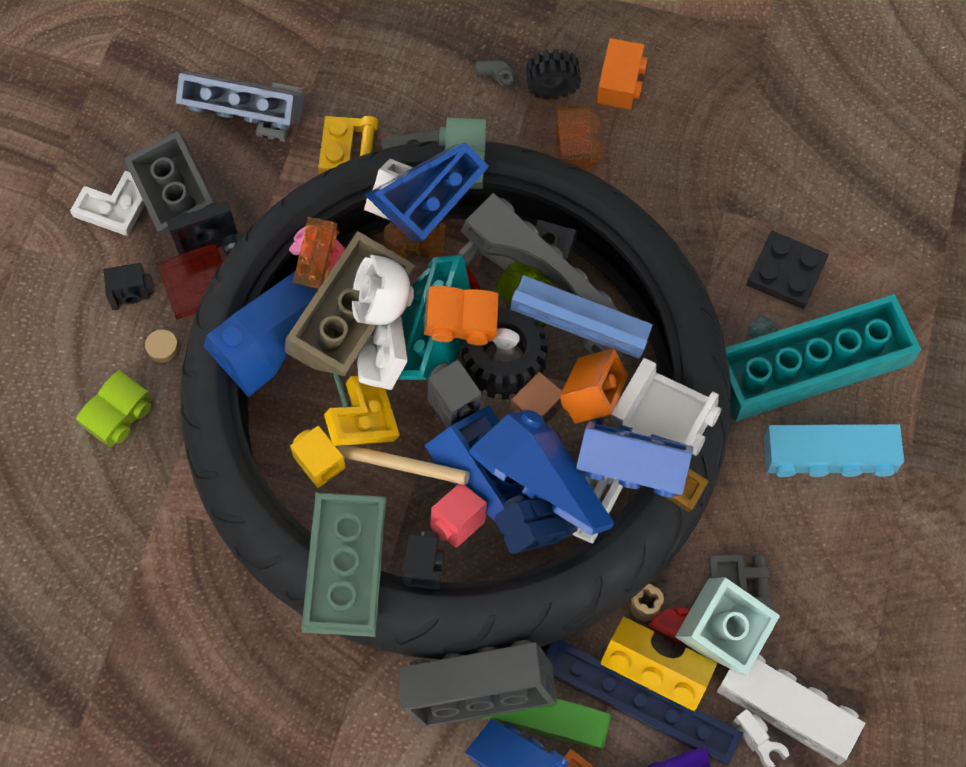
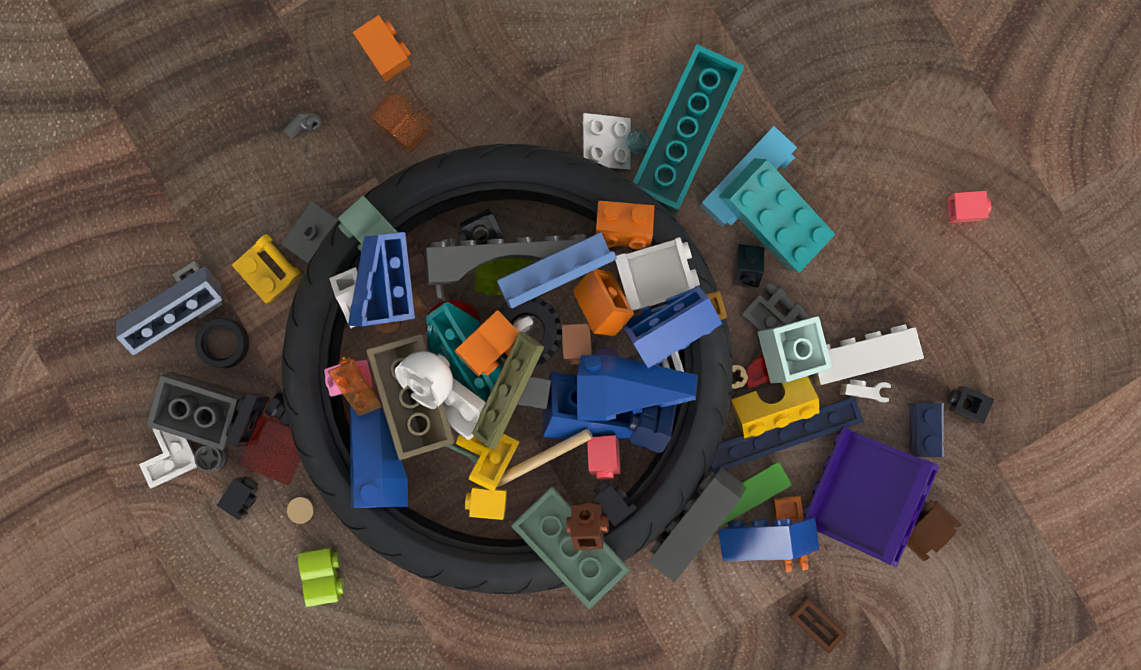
camera: 45 degrees left, 20 degrees up
black tyre [526,49,581,100] -> none
black plate [747,230,829,310] -> none
none -> black tyre [194,318,249,368]
none -> dark grey wheel [194,445,228,472]
none -> olive tile [472,332,544,449]
none -> copper brick [566,503,609,550]
none -> white hinge [582,113,631,170]
none -> orange bracket [596,201,655,250]
none -> teal brick [718,158,835,273]
none -> black bracket [733,244,765,288]

